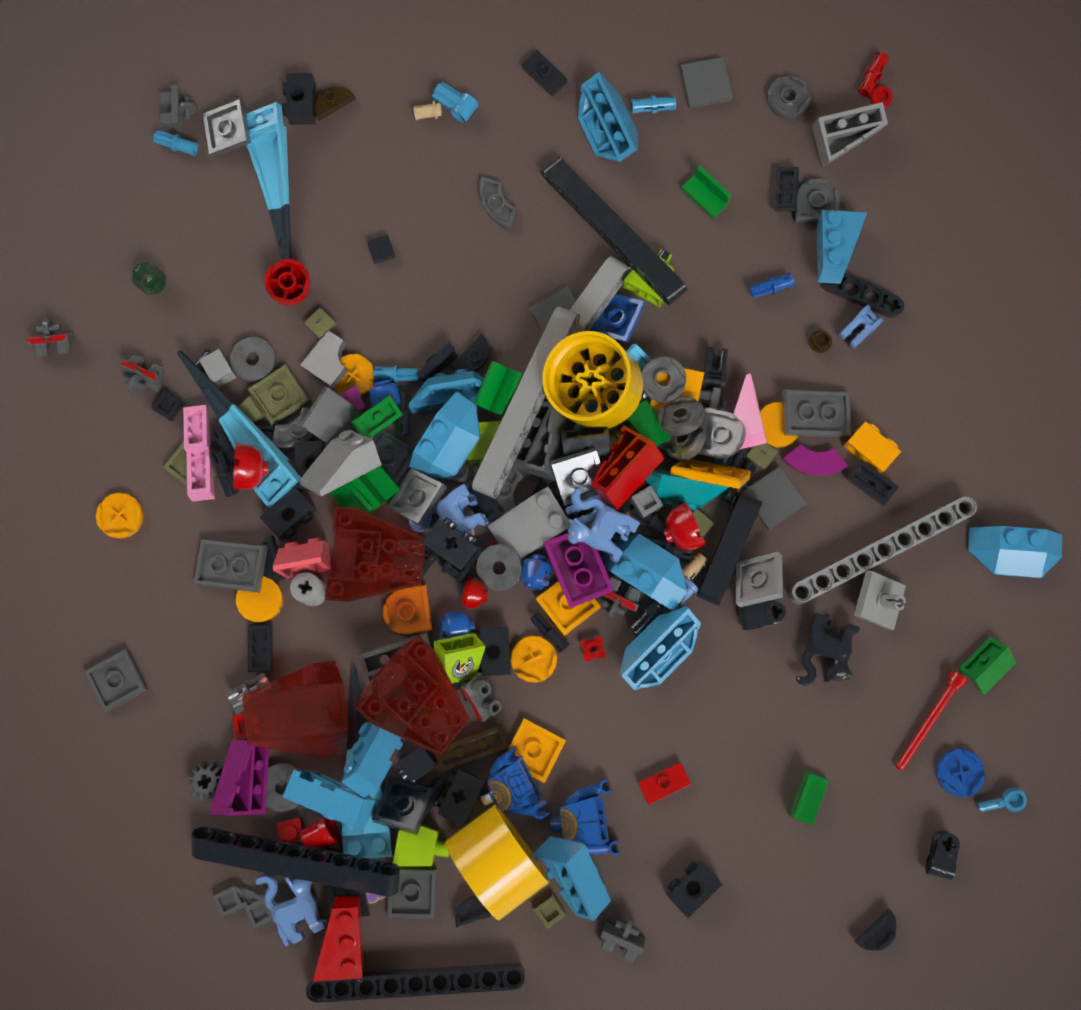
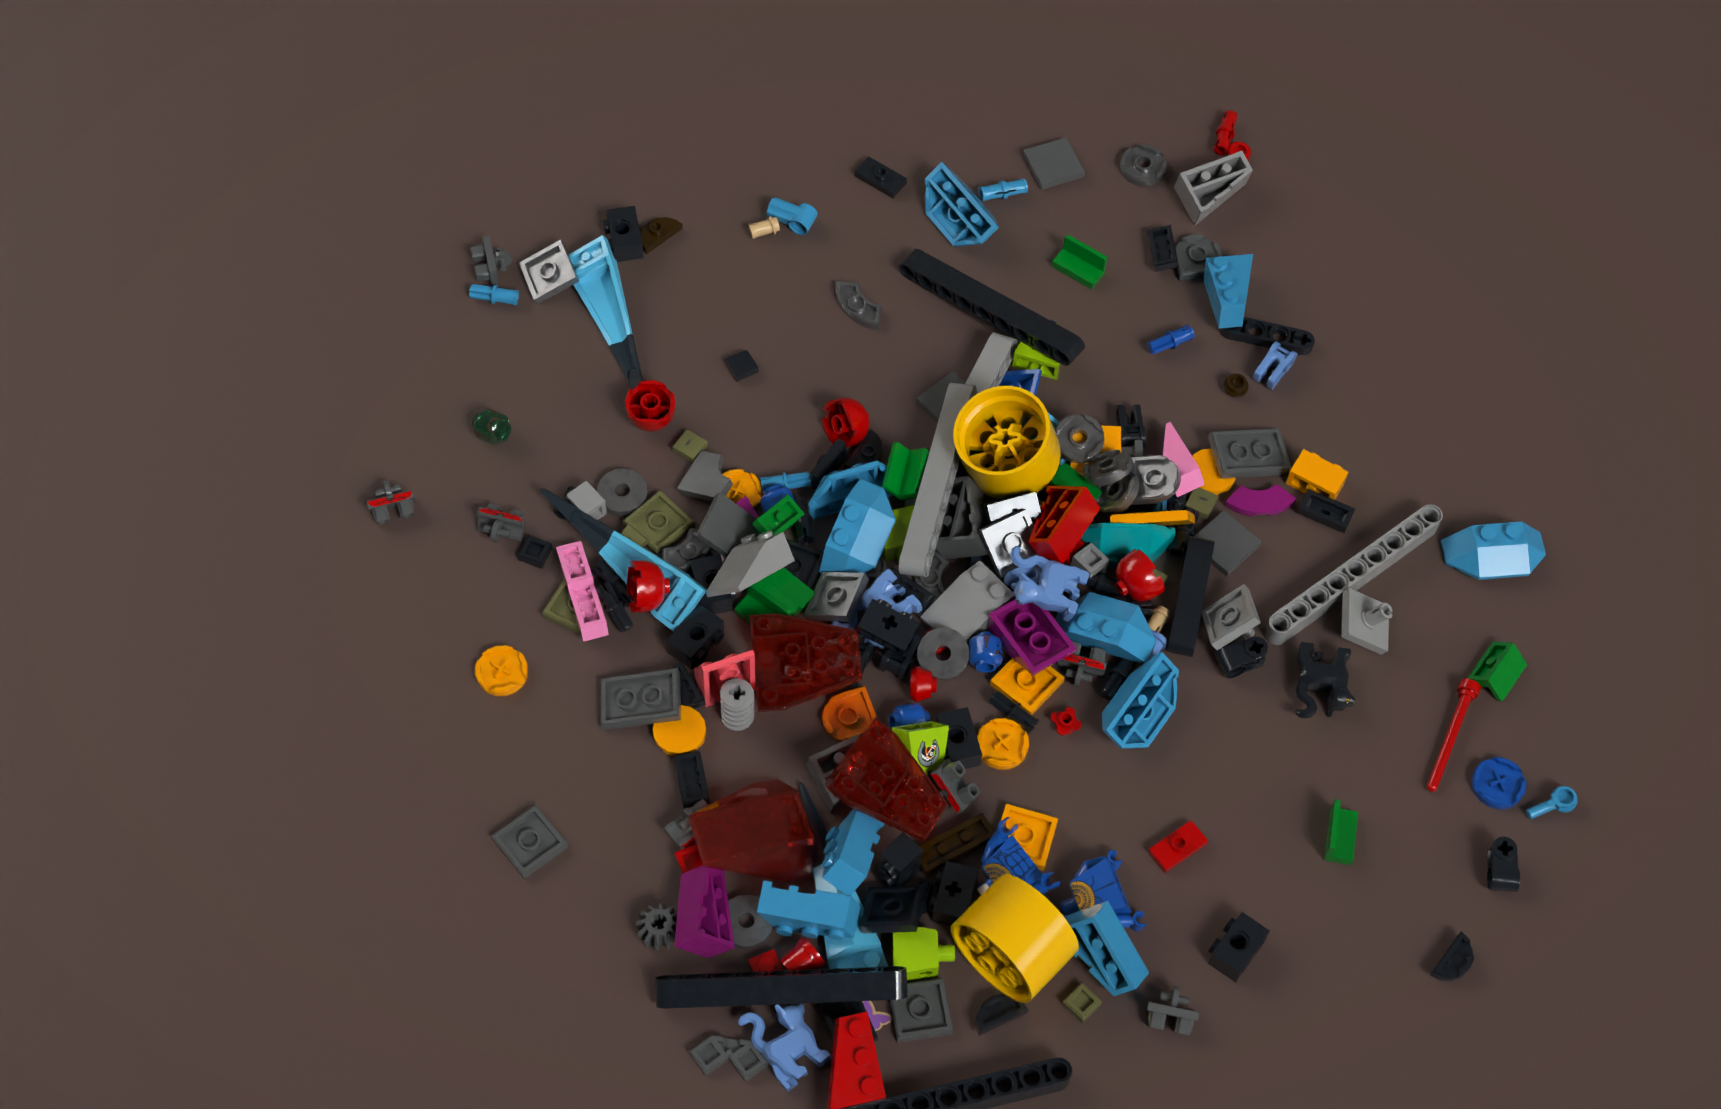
camera: 15 degrees left, 20 degrees down
none -> red cylinder [822,397,870,448]

